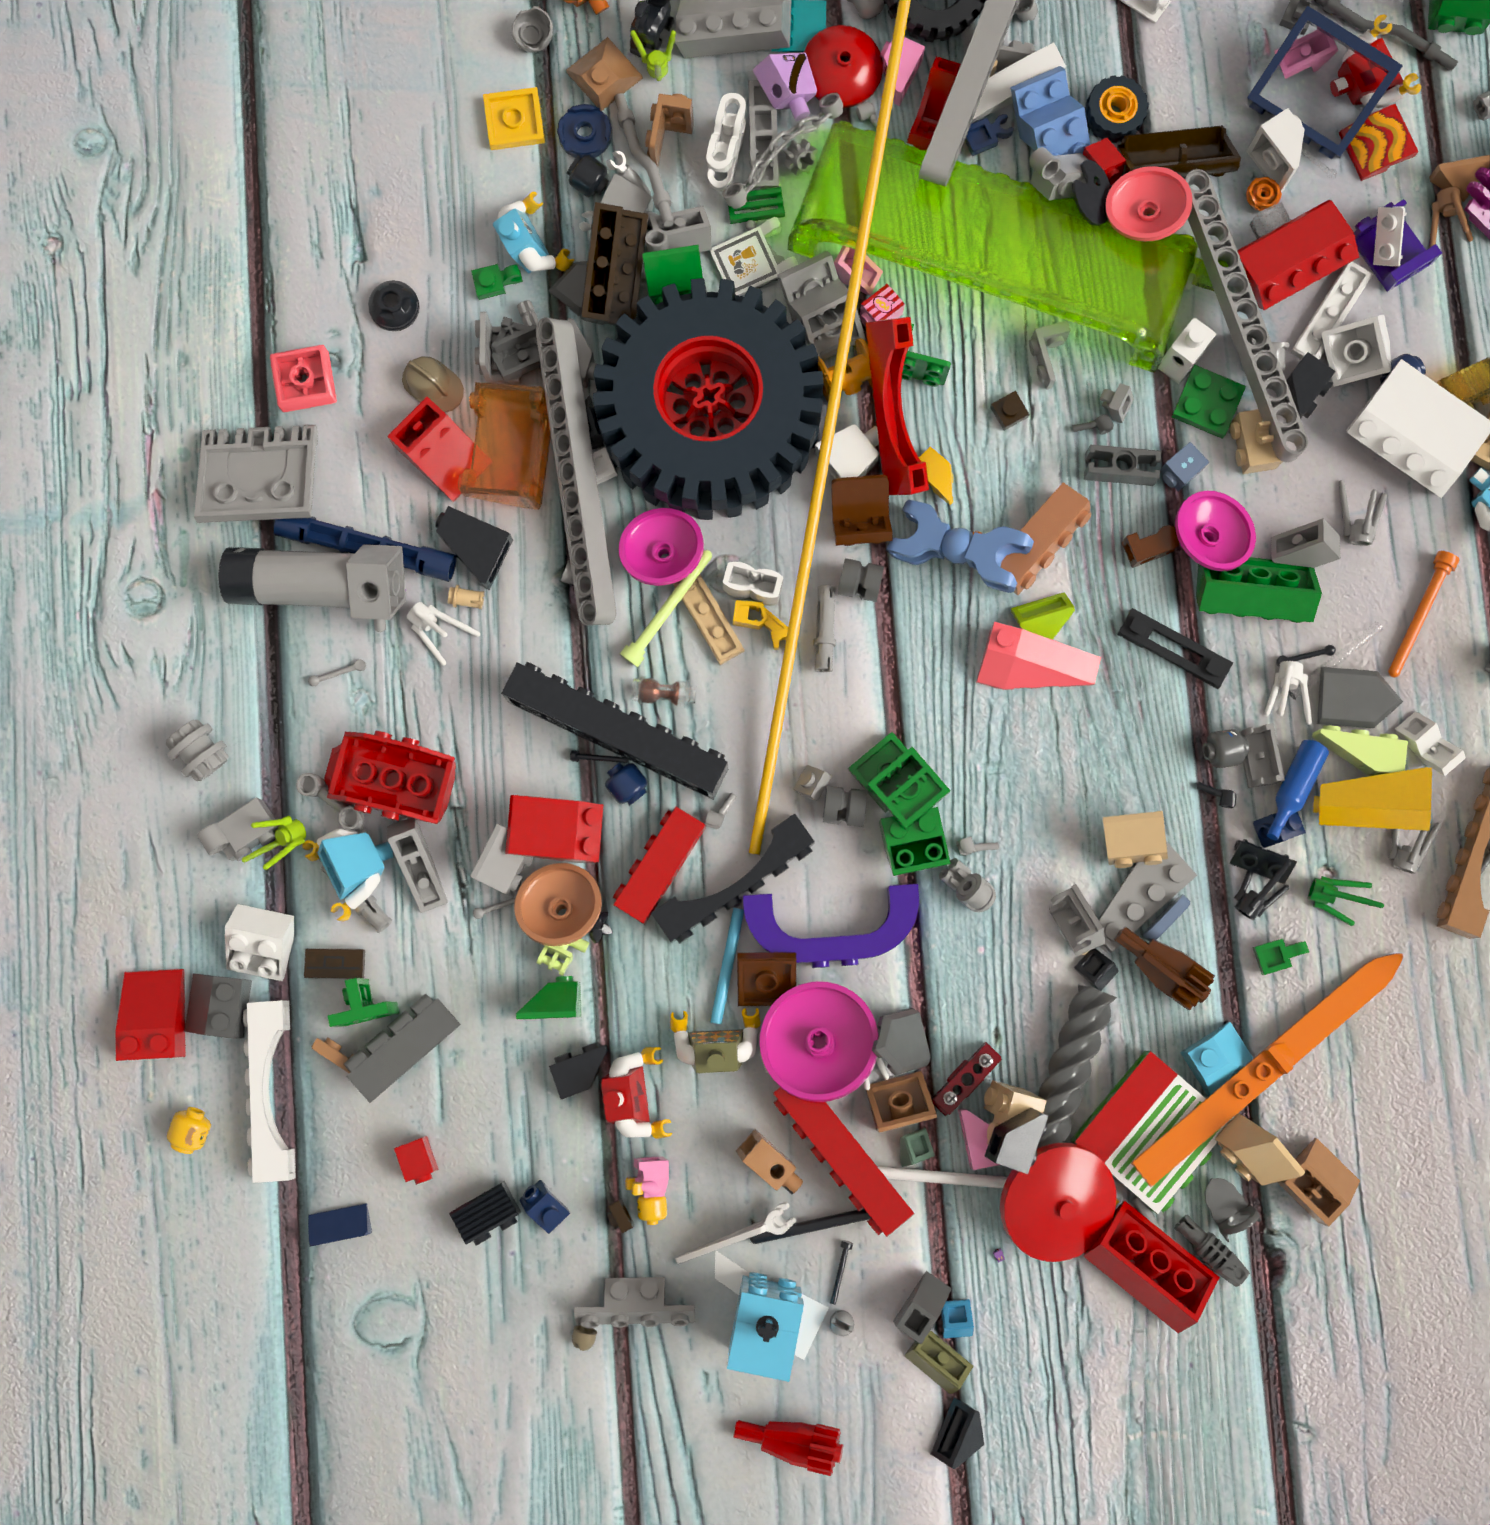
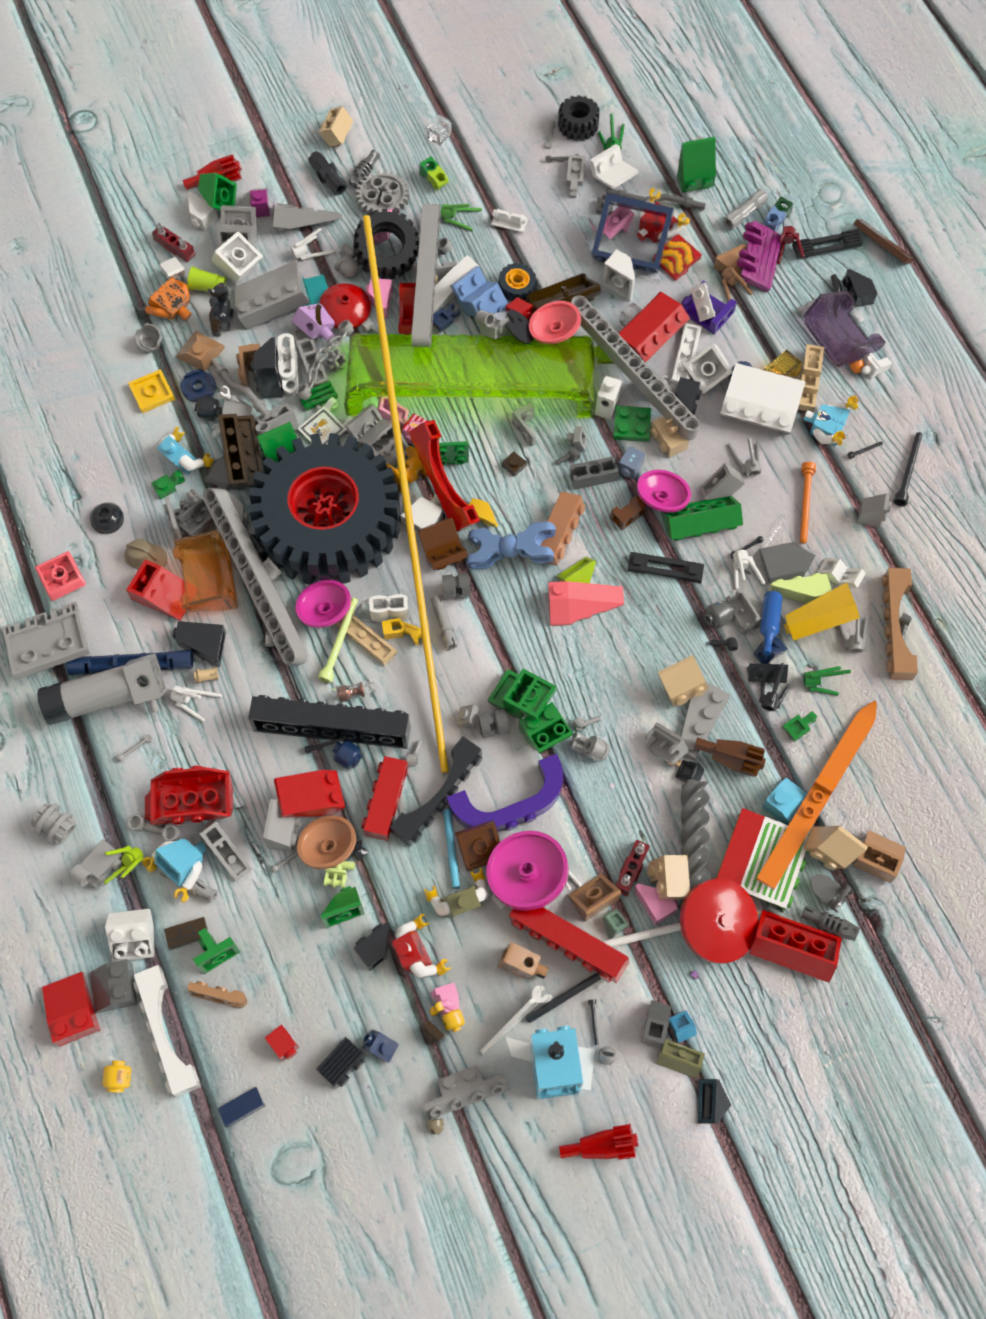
camera: 20 degrees left, 15 degrees down
dark grey windscreen [343,994,461,1103] -> none
lime plant [630,30,676,81] -> none
dark grey tile [872,1008,931,1076] -> none
slope [984,1108,1048,1174] -> none
sand blue tile [1142,894,1191,942] -> none
orange plate [1246,177,1282,211] -> none
none -> black slope [250,337,283,399]

